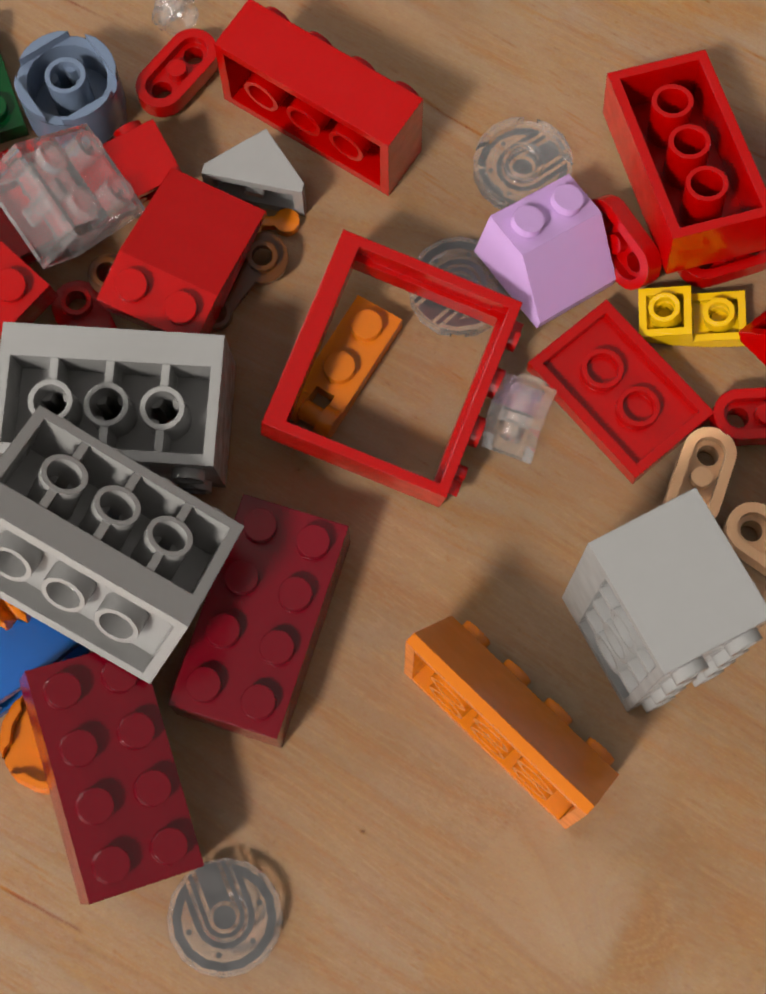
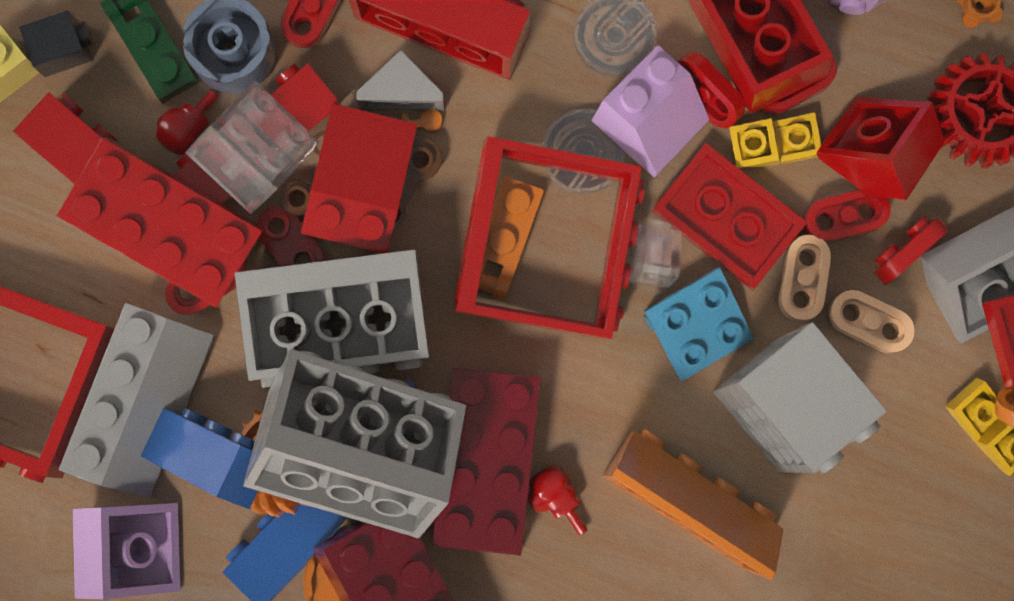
camera: 15 degrees left, 10 degrees up
none -> red piece [527,465,588,536]
none -> dark azure hinge [643,267,754,382]

